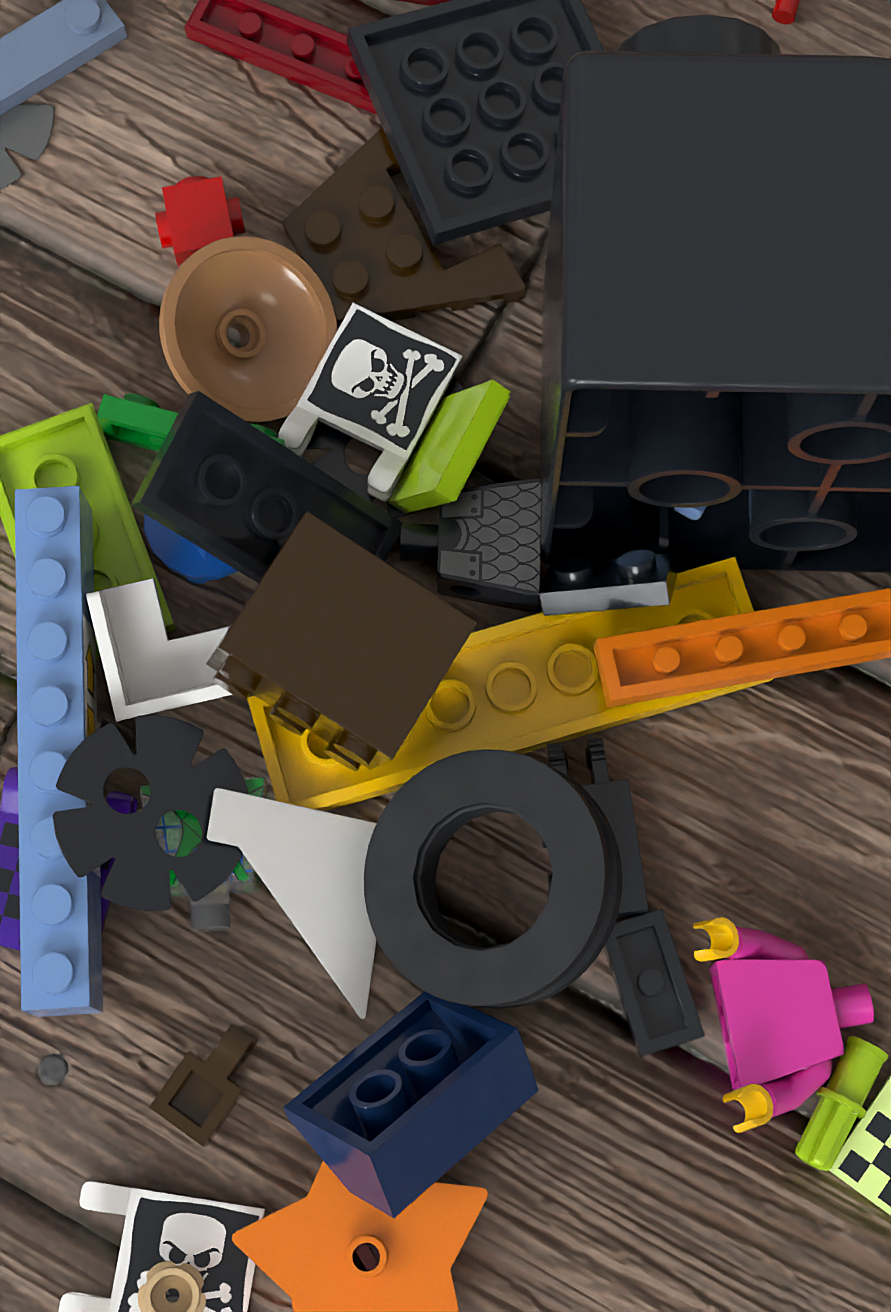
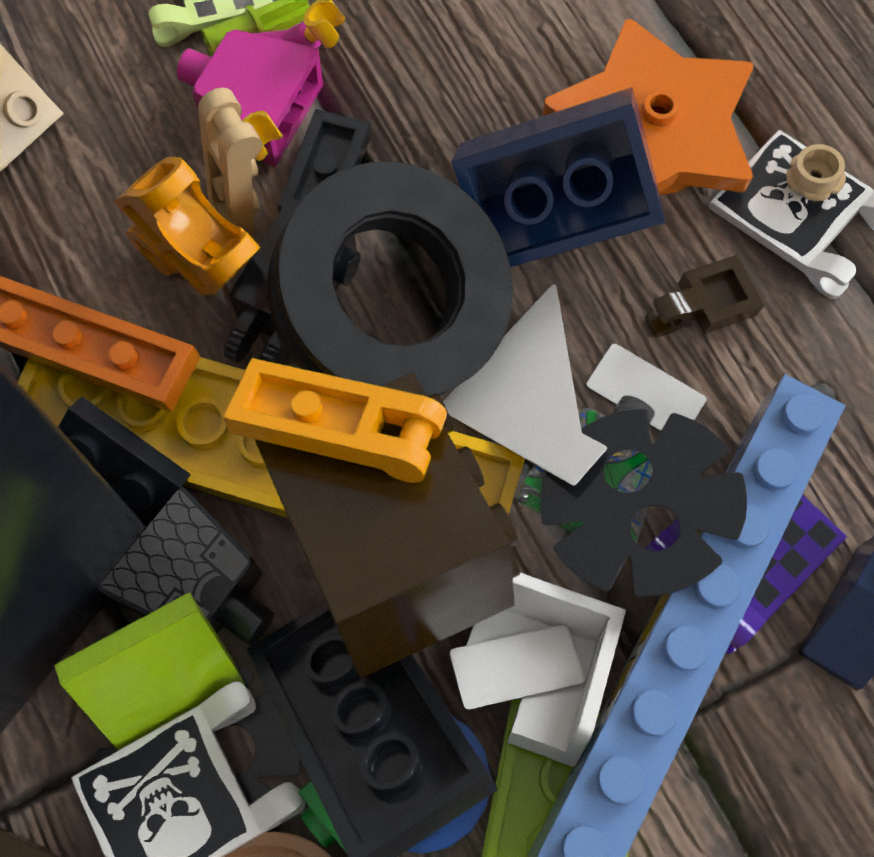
camera: 150 degrees left, 5 degrees down
none -> light orange piece [113,157,261,296]
none -> tan plate [198,87,262,238]
none -> light orange plate [223,358,447,483]
none -> white sticker [450,625,585,709]
none -> white sticker [587,344,706,431]

